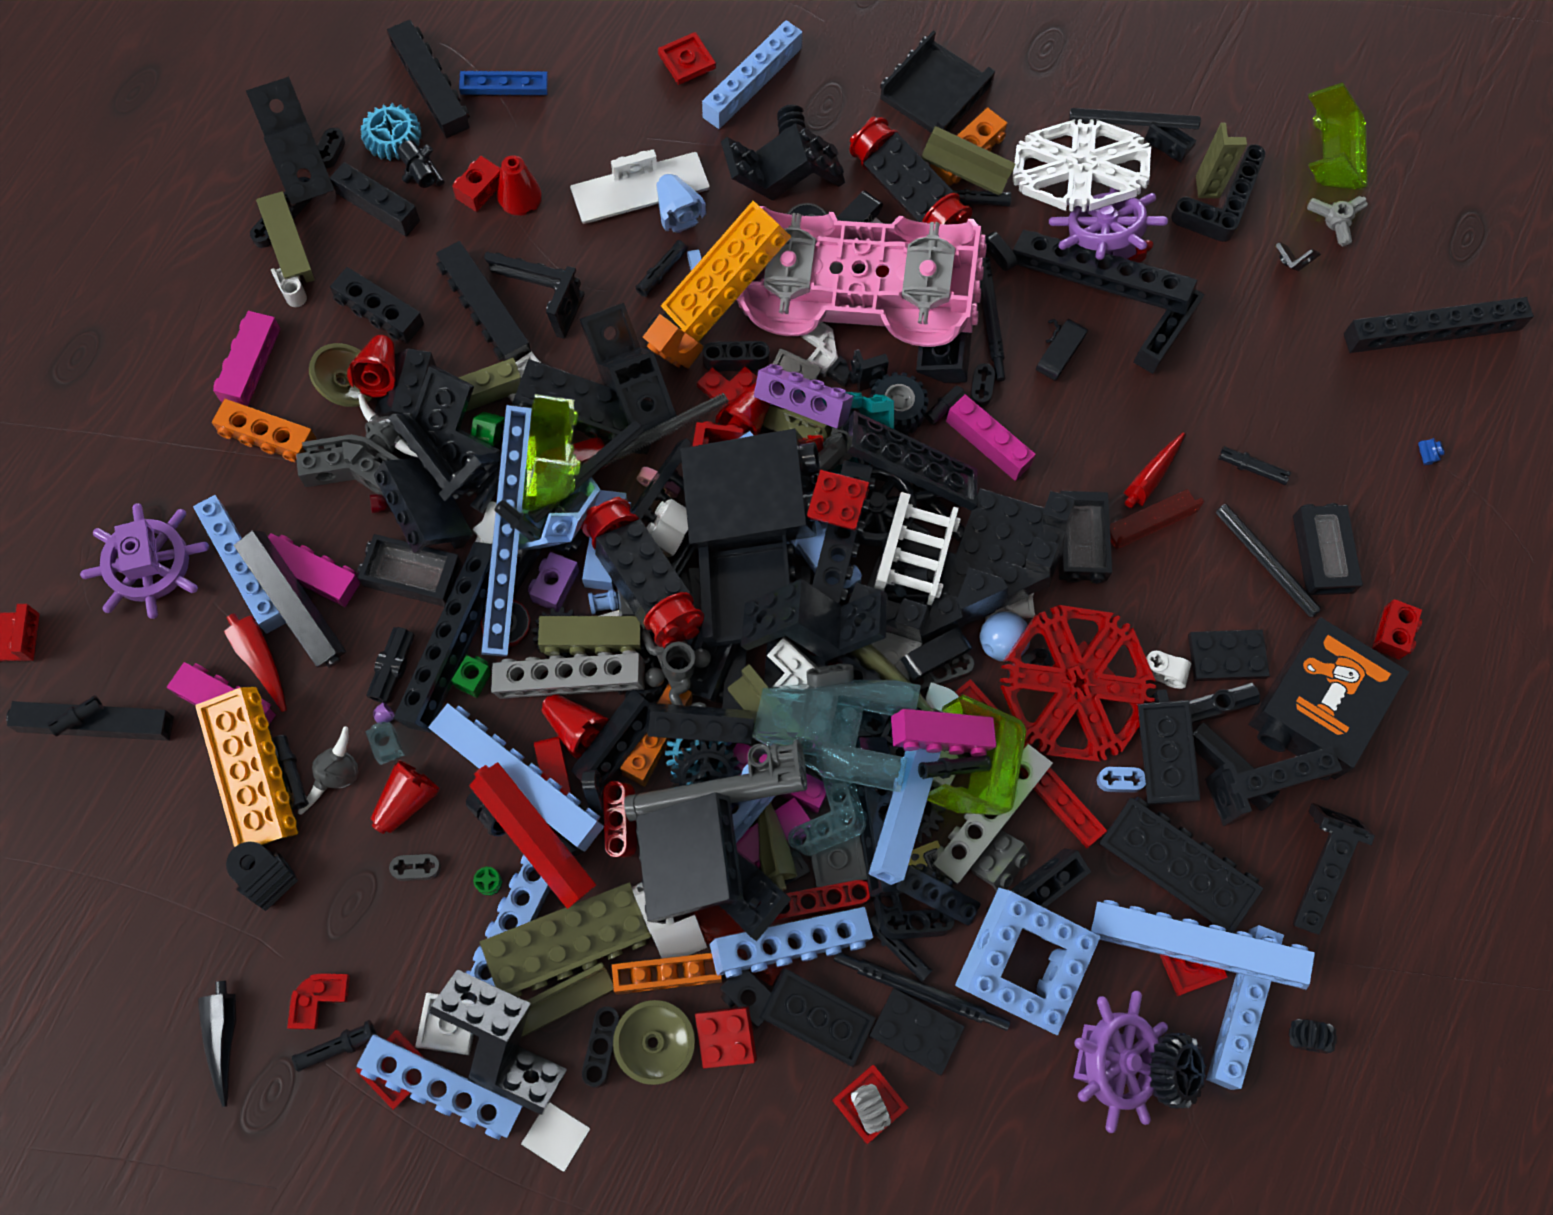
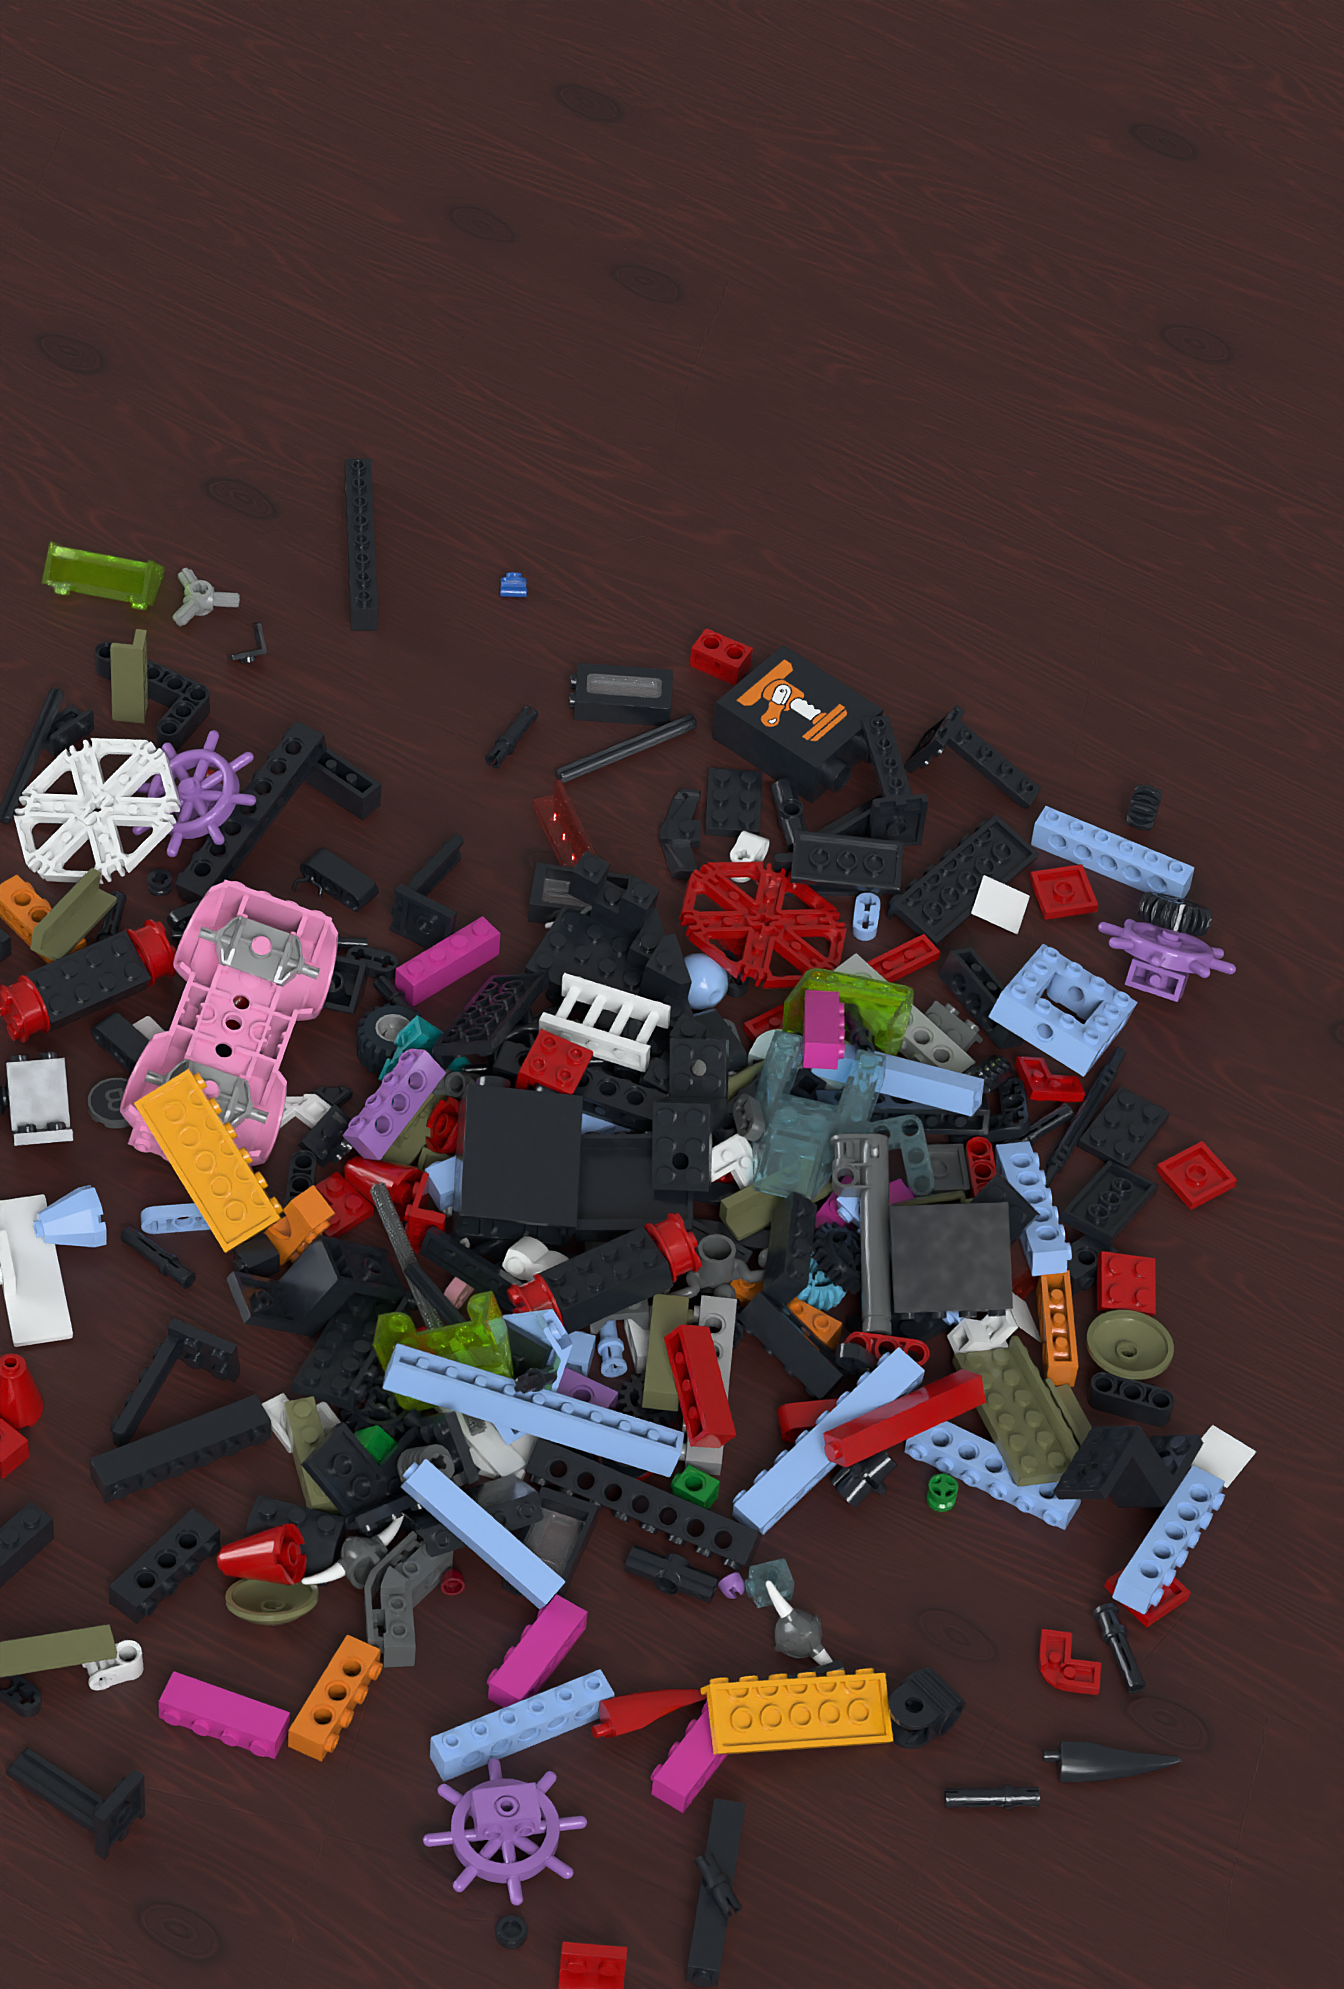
camera: 85 degrees left, 20 degrees down
brick [233,531,346,668] -> none
red cone [370,760,439,834] -> none
dark grey beam [389,854,441,881] -> none
white tile [415,993,475,1055] -> none
red cone [542,694,609,759] -> none
black bracket [849,349,889,391] -> none
light grey gear [851,1083,891,1134] -> none
light blue brick [1091,900,1315,989] -> none
red piece [1124,432,1185,508] -> none
none -> black bracket [5,1748,145,1860]
none -> black bush [147,869,172,897]
none -> black bracket [389,833,464,949]
none -> dark grey piece [397,1444,455,1483]
none -> light blue brick [401,1459,565,1609]
none -> black tile [495,1915,528,1949]
none -> black plate [659,789,701,880]
none -> red brick [664,1324,736,1448]
none -> black pin [944,1784,1040,1810]
none -> white sticker [971,875,1030,934]
none -> red plate [1015,1056,1085,1103]

